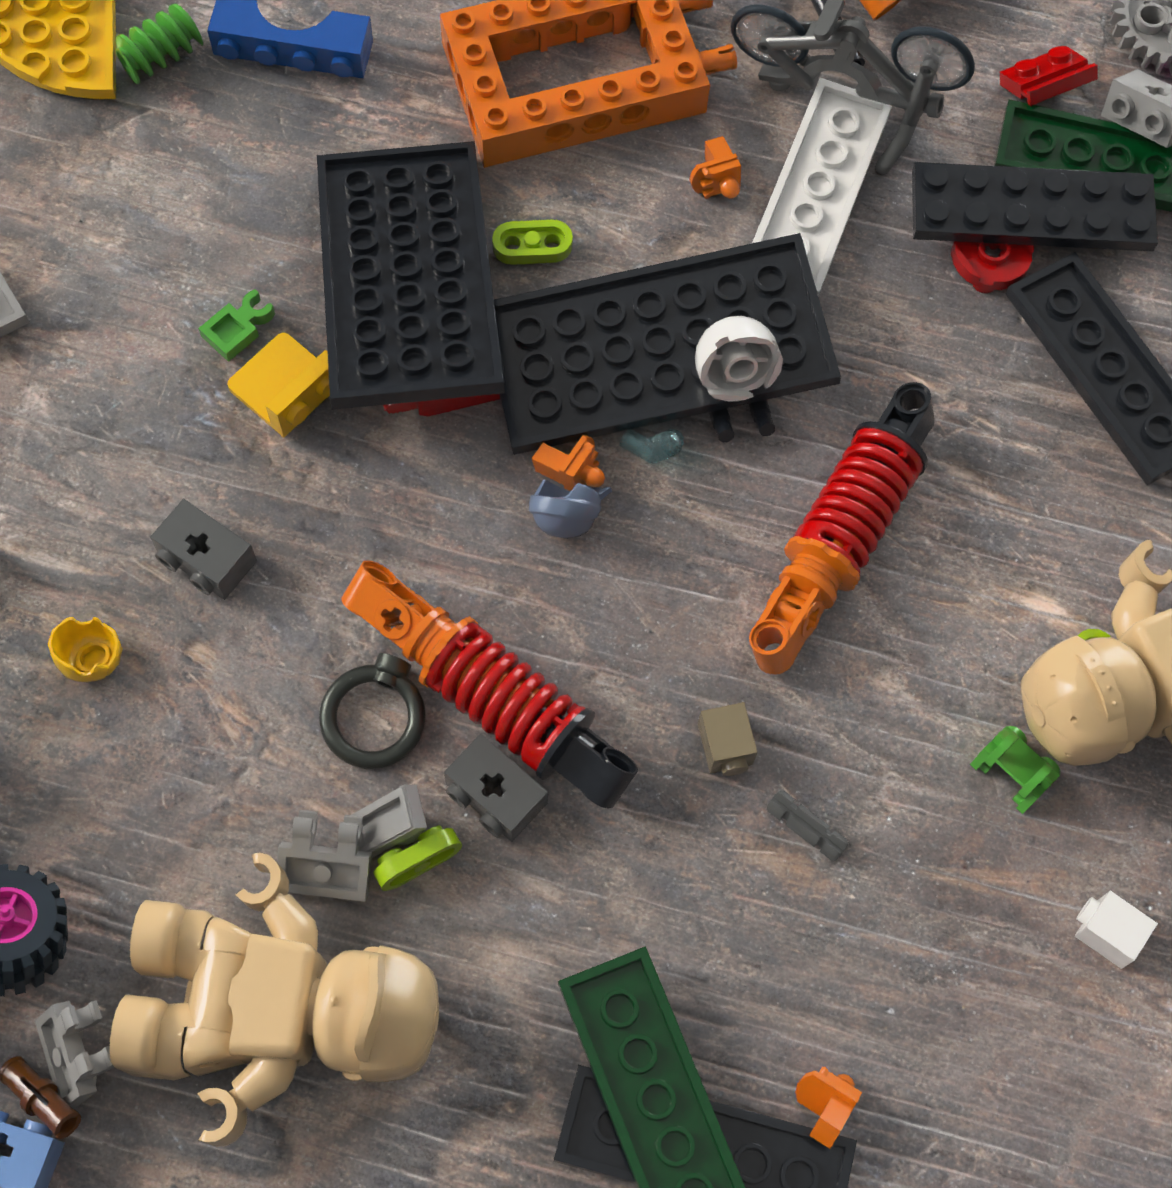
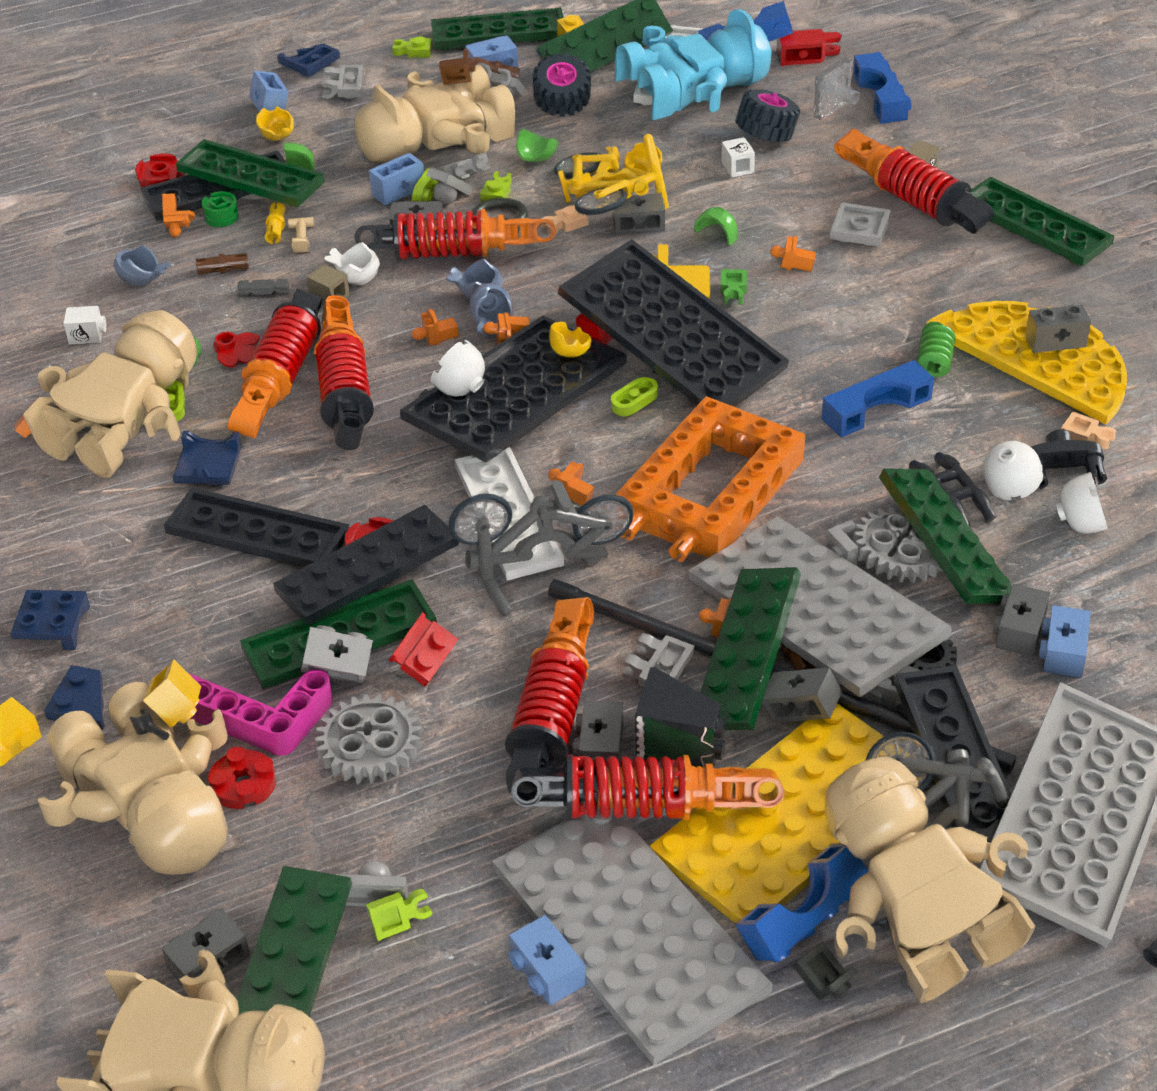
camera: 145 degrees right, 25 degrees down
none -> sand blue hat [113,245,170,286]
none -> dark blue piece [173,431,242,485]
none -> reddish brown pin [196,252,249,275]
none -> green wheel [202,191,239,227]
none -> red plate [213,332,260,368]
none -> piece [227,288,323,439]
none -> yellow pin [265,202,286,244]
none -> bright green helmet [284,142,315,171]
none -> tan piece [288,217,314,253]
none -> white hat [324,242,380,285]
none -> medium blue brick [369,153,424,206]
none -> orange piece [412,309,459,346]
none -> reddish brown bracket [439,49,476,85]
none -> sand blue hat [446,259,503,299]
none -> lime plate [480,171,512,202]
none -> bright green helmet [516,129,559,163]
none -> light nougat plate [541,205,588,235]
none -> yellow hair [549,321,591,357]
none -> yellow piece [554,134,669,215]
none -> bright green helmet [694,207,738,245]
none -> orange piece [770,236,816,272]

